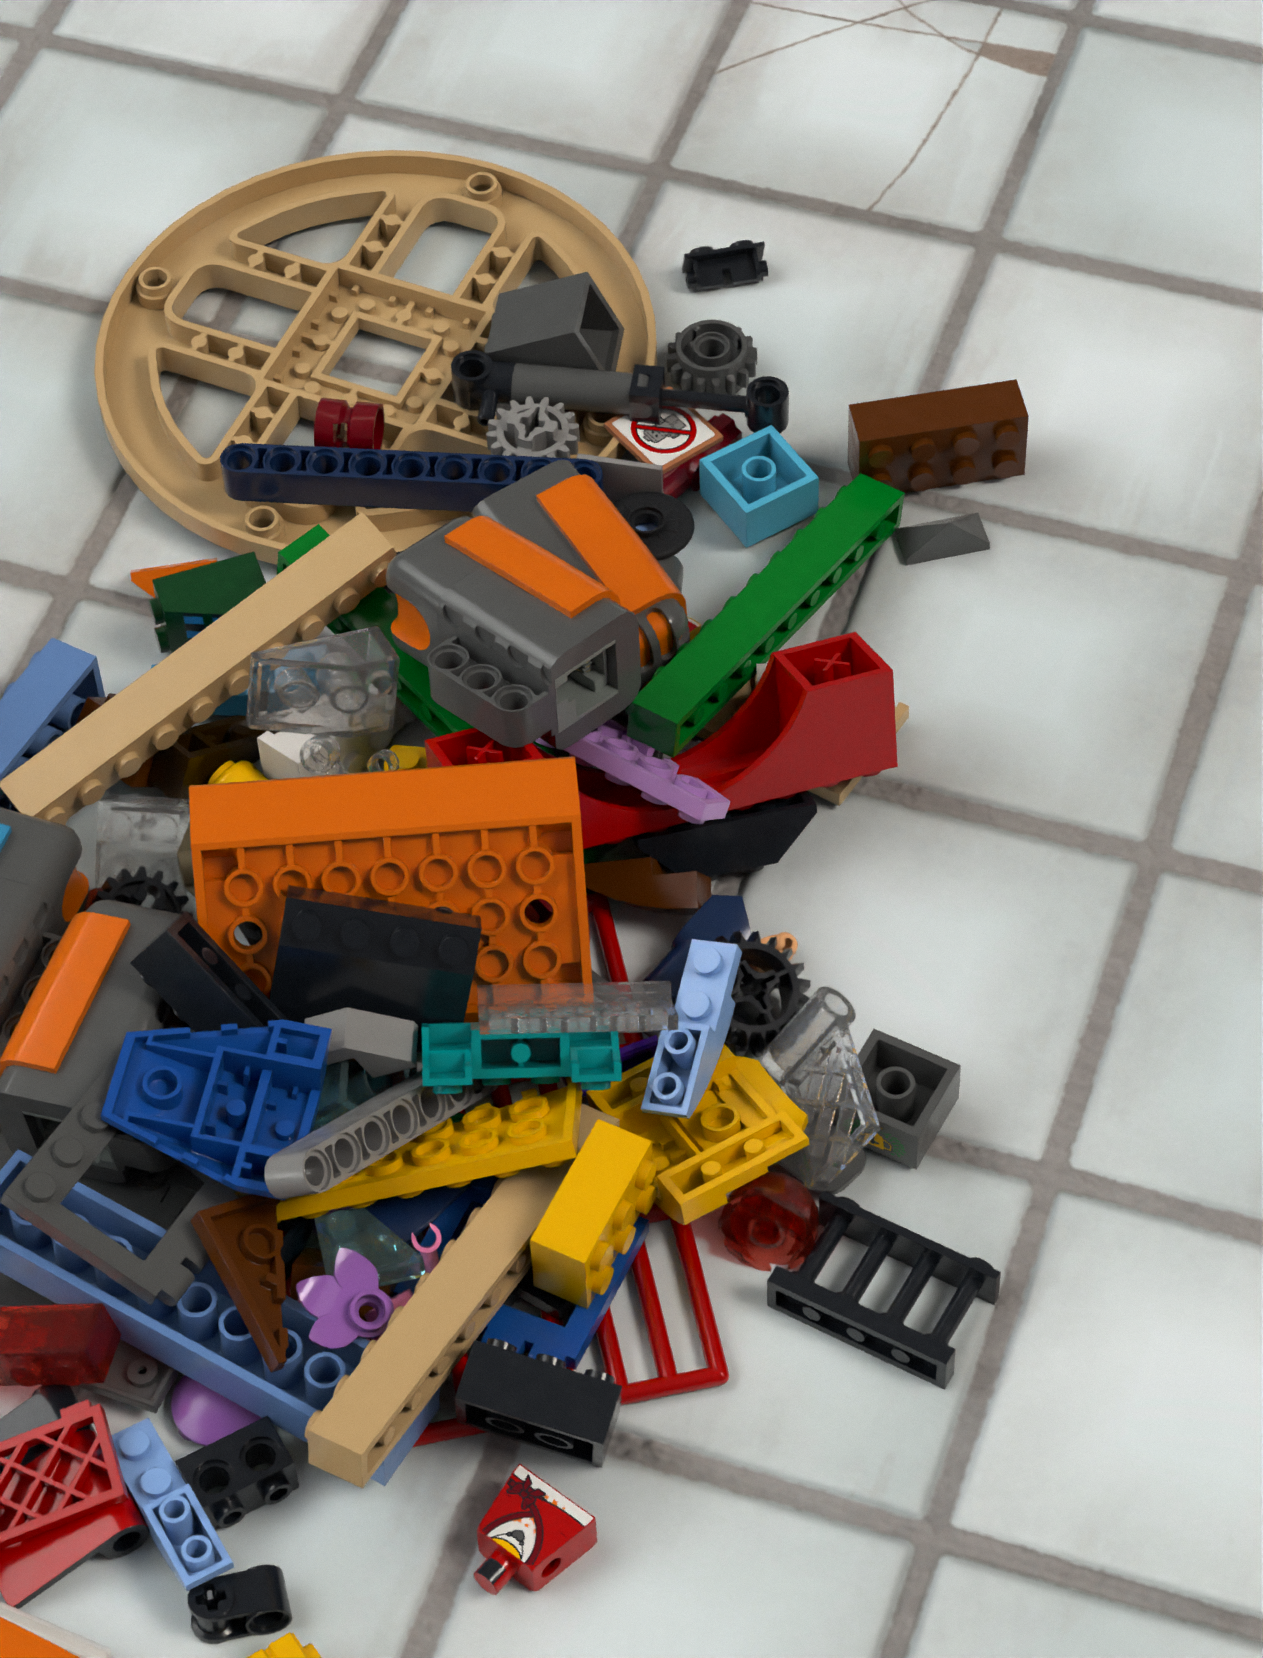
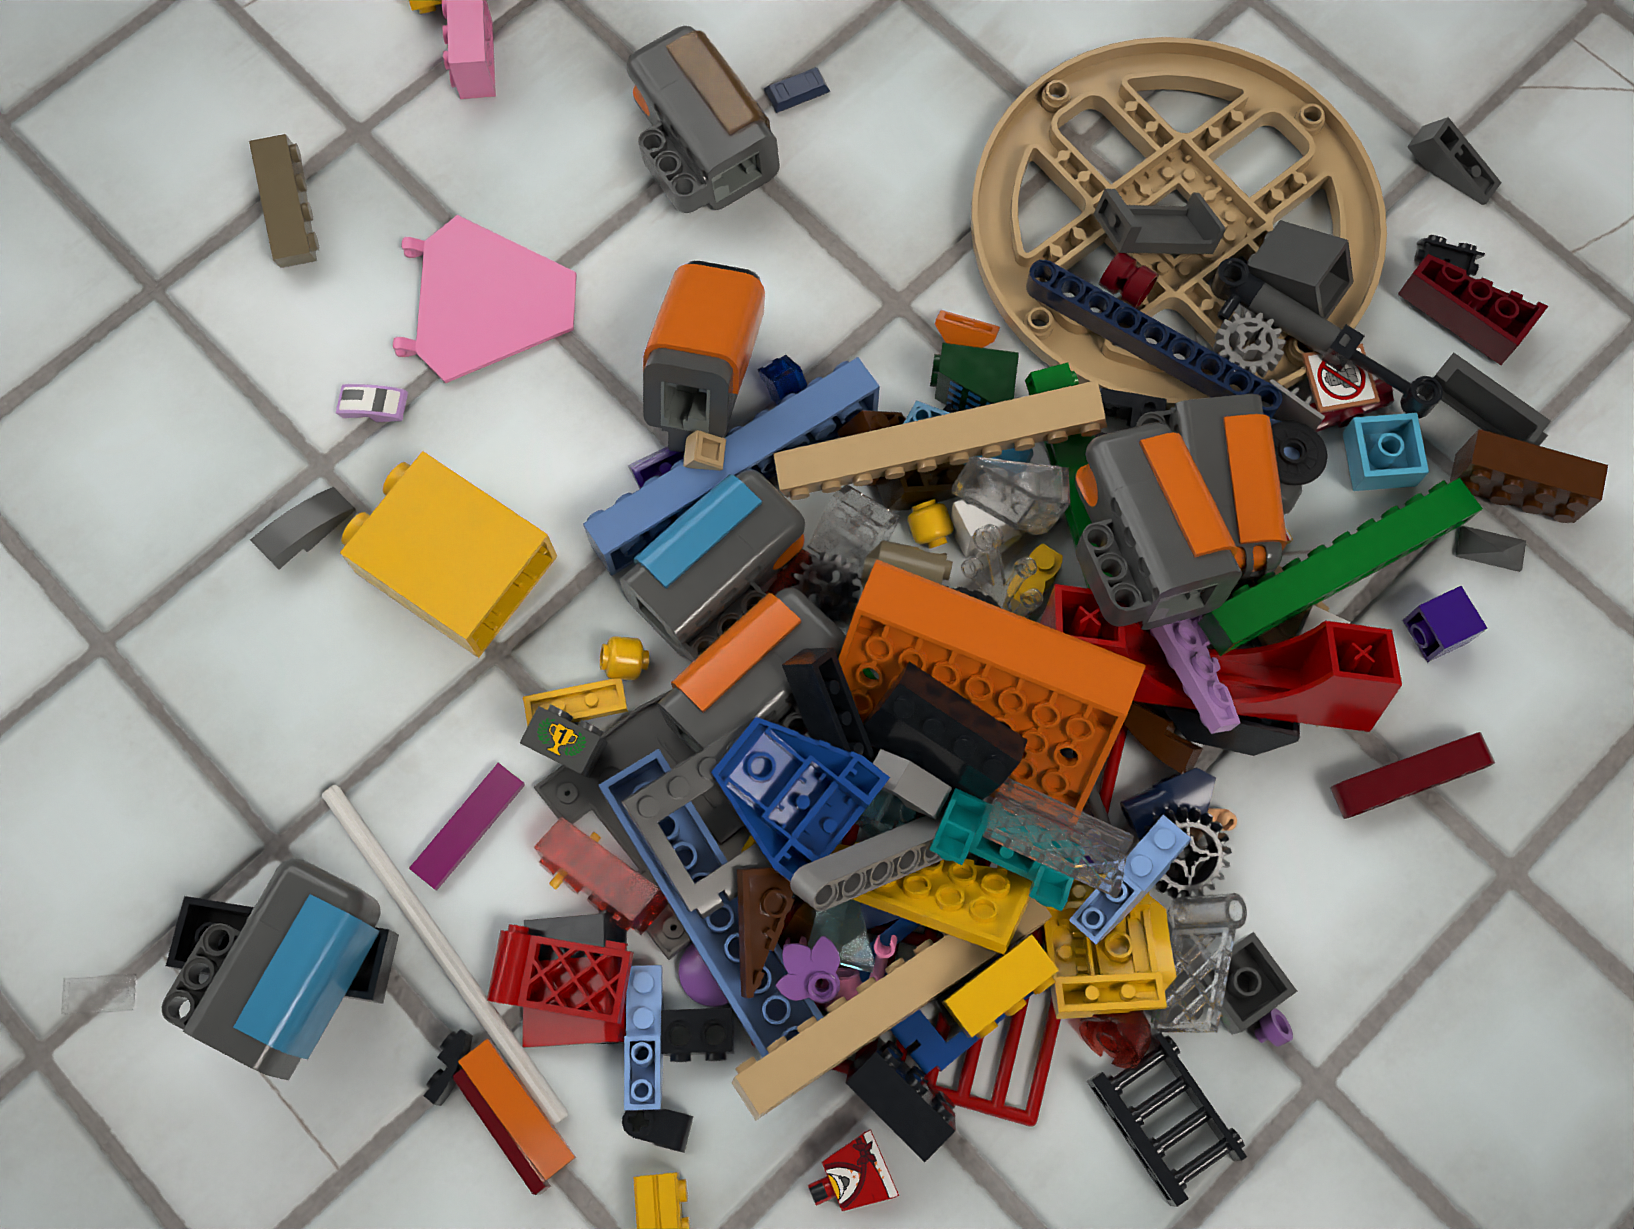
camera: 25 degrees right, 20 degrees up
dark grey gear [666,320,757,395] -> none
none -> dark grey panel [1093,188,1225,254]
none -> medium lavender tile [1255,1008,1293,1047]
none -> dark red beam [1330,732,1496,819]
none -> dark red wedge [1398,254,1548,365]
none -> dark purple head [1402,586,1488,662]
none -> dark grey slope [1407,117,1502,205]
none -> dark grey panel [1418,352,1551,446]

